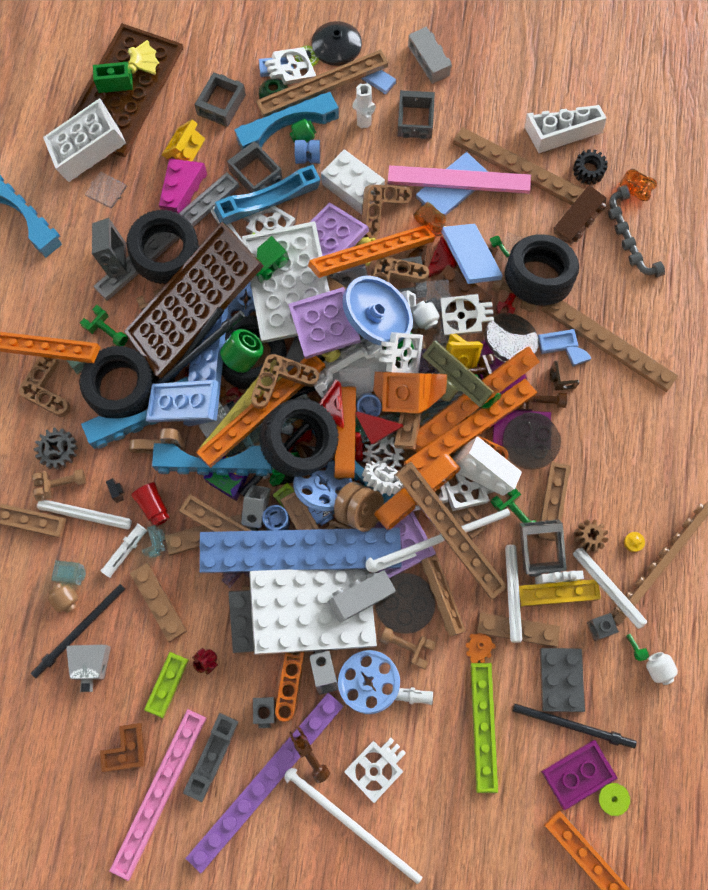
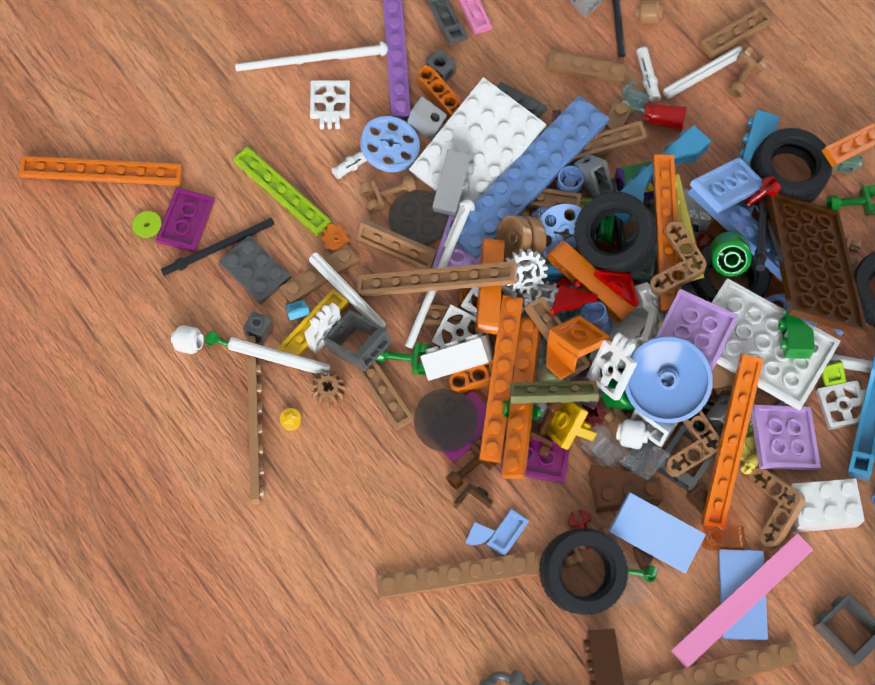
camera: 130 degrees right, 5 degrees down
medium nougat beam [19,357,70,417] -> none
dark grey gear [34,428,78,470] -> none
clear light blue brick [52,560,86,586] -> none
black plate [106,478,125,503] -> none
medium nougat beam [129,428,185,454] -> none
lime tile [144,652,189,718] -> none
dark red gear [192,648,218,675] -> none
reddish brown bar [290,727,330,783] -> none
red tile [428,237,457,278] -> none
white piece [441,294,494,336] -> none
clear smoke tile [484,313,539,362] -> none
none -> medium azure tile [285,300,310,320]
none -> red bar [745,177,781,207]

